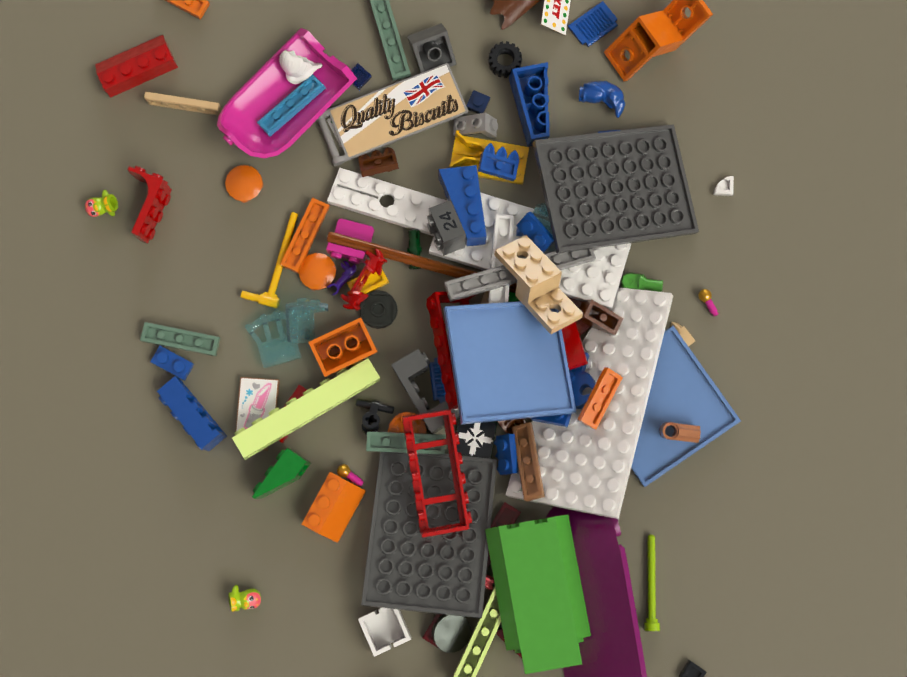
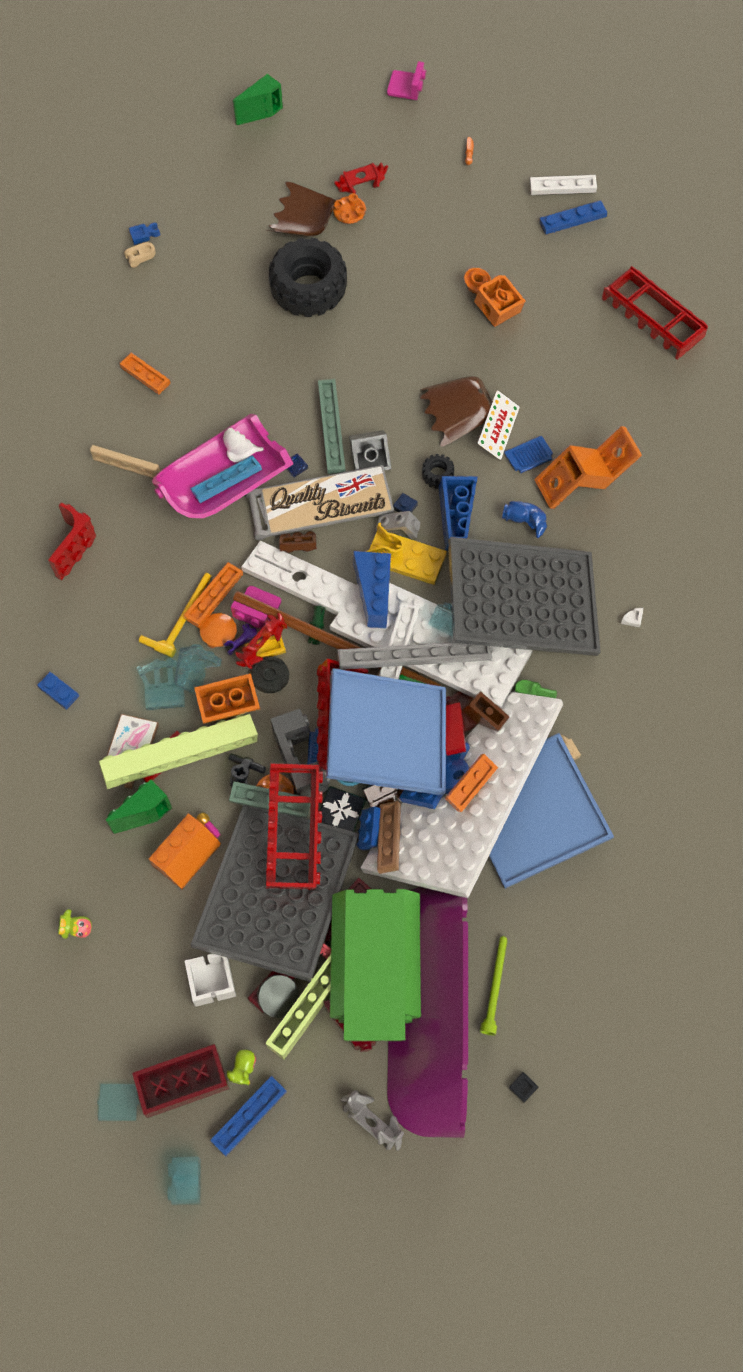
camera: 10 degrees right, 15 degrees down
lime animal [85,190,118,217] -> none
red slope [95,35,178,98] -> none
sand green plate [140,322,220,356] -> none
blue wedge [157,376,227,451] -> none
orange dish [225,165,263,203] -> none
dark grey brick [427,200,466,256] -> none
blue plate [478,143,519,181] -> none
tan bracket [494,235,583,334] -> none
blue plate [516,212,554,253] -> none
nougat piece [659,422,701,443] -> none
piece [698,289,718,317] -> none

